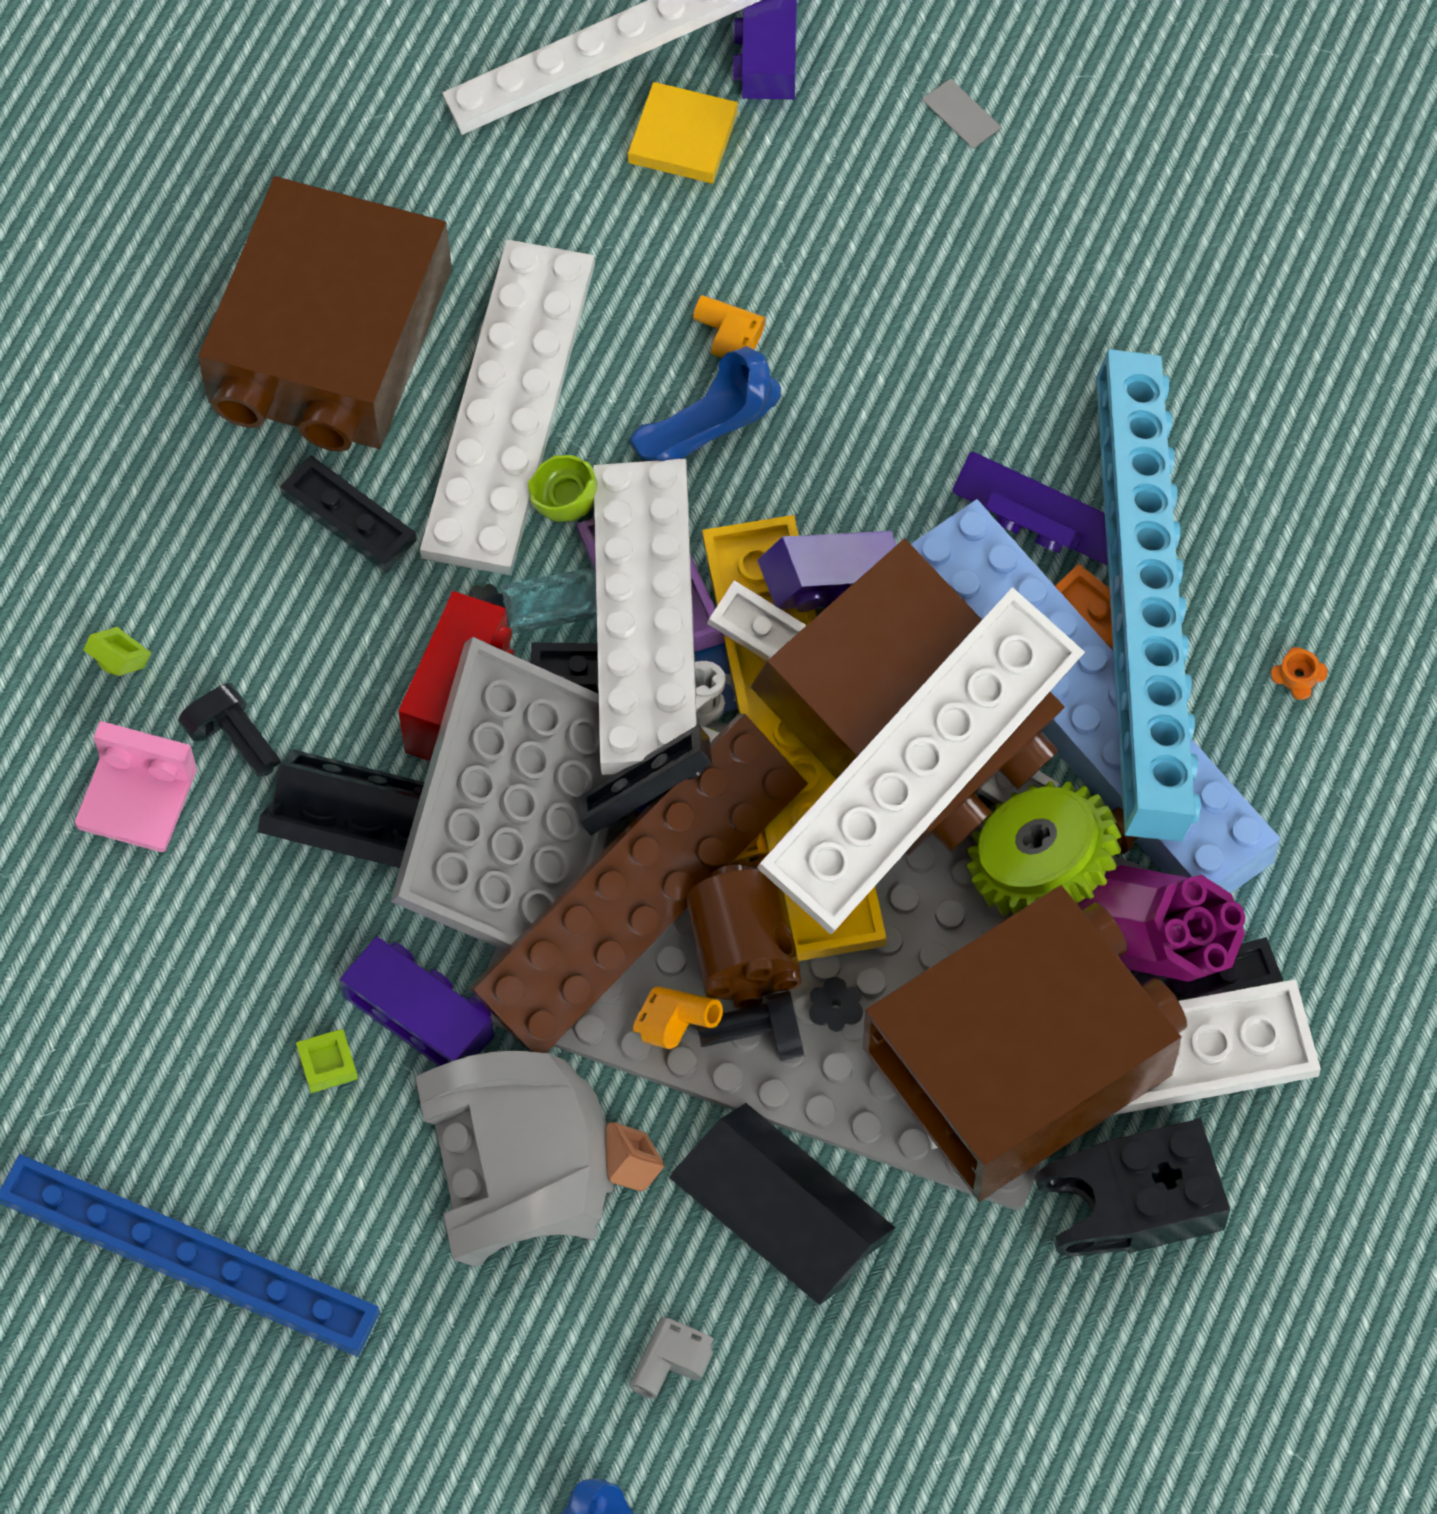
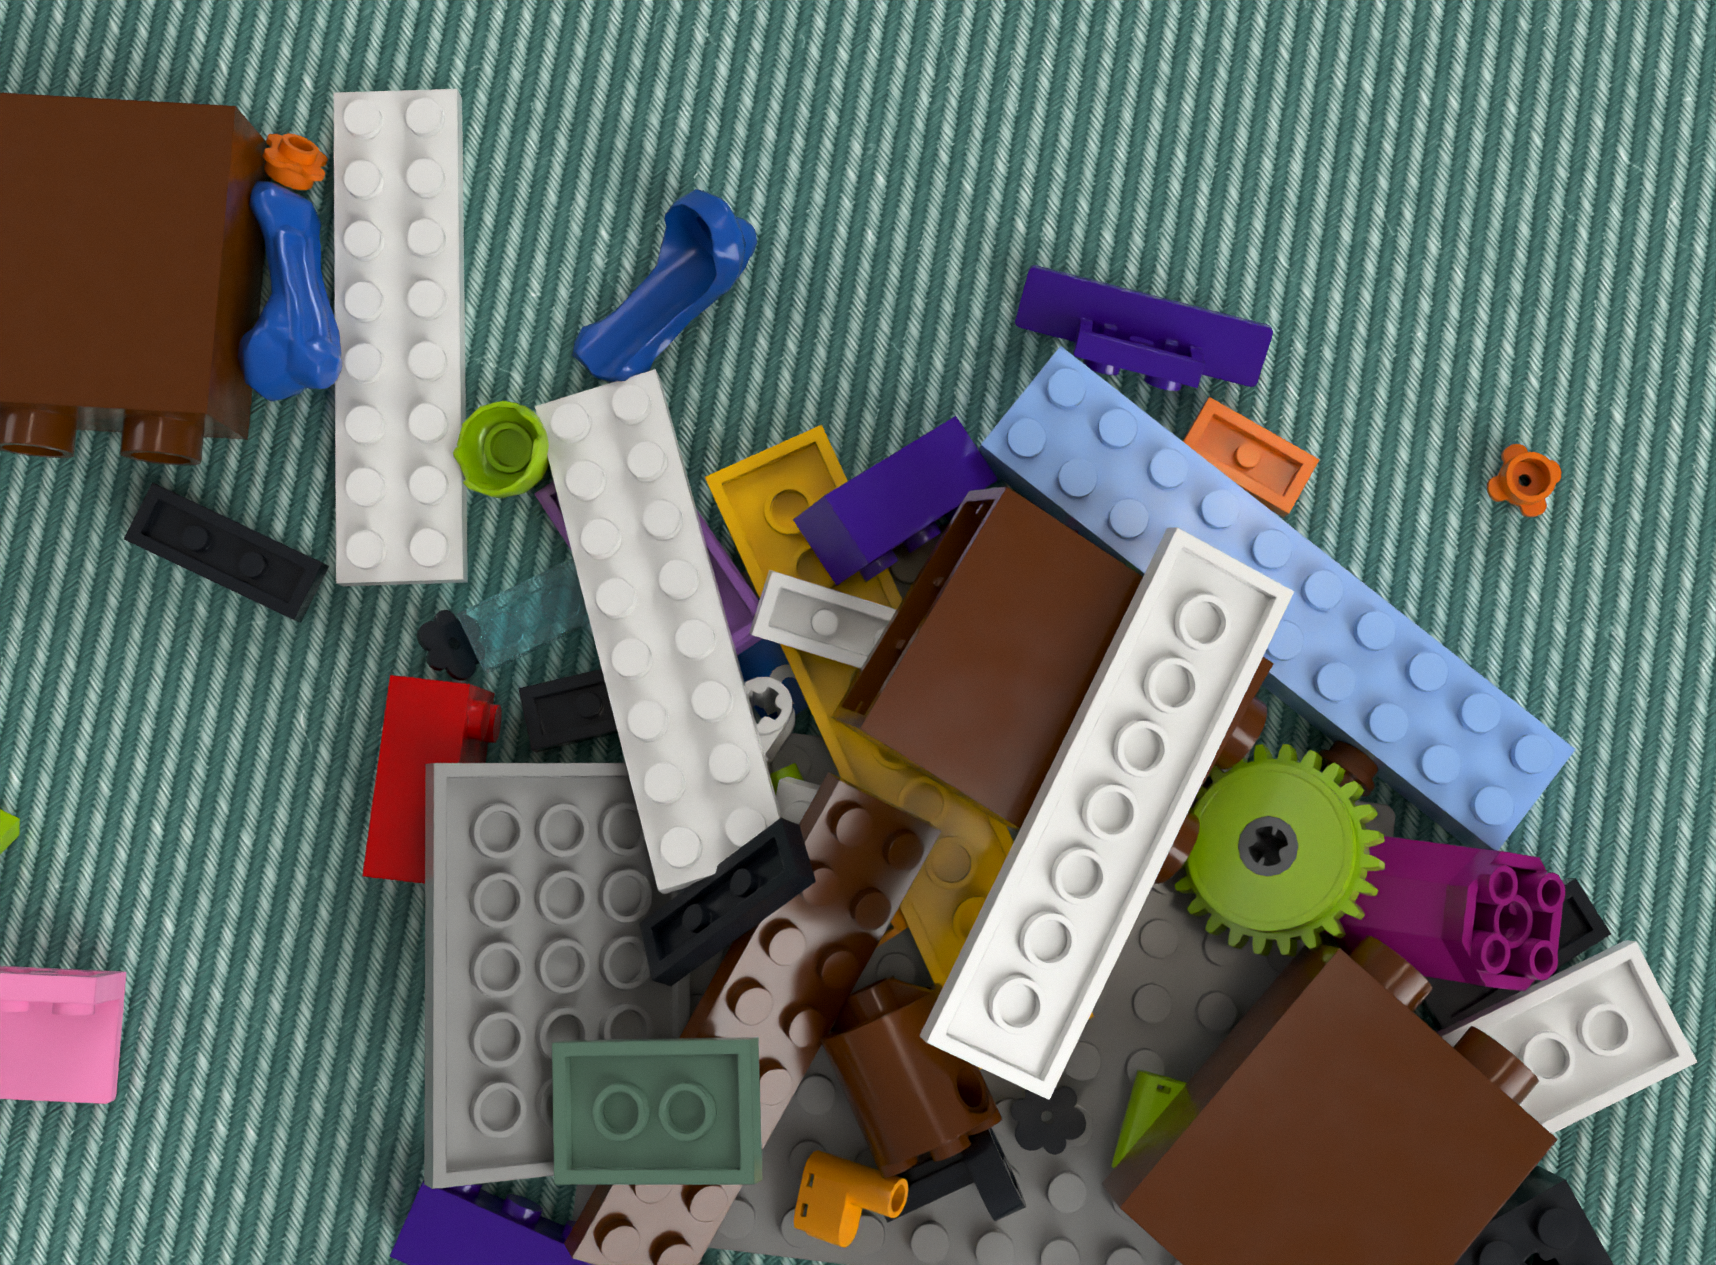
camera: 15 degrees left, 20 degrees up
black piece [178,683,281,777] -> none
black slope [257,749,424,868] -> none
light orange piece [693,295,766,358] -> none
medium azure brick [1096,349,1201,842] -> none
none -> blue hair [237,181,342,402]
none -> orange plate [263,133,328,190]
none -> sand green plate [552,1037,763,1185]

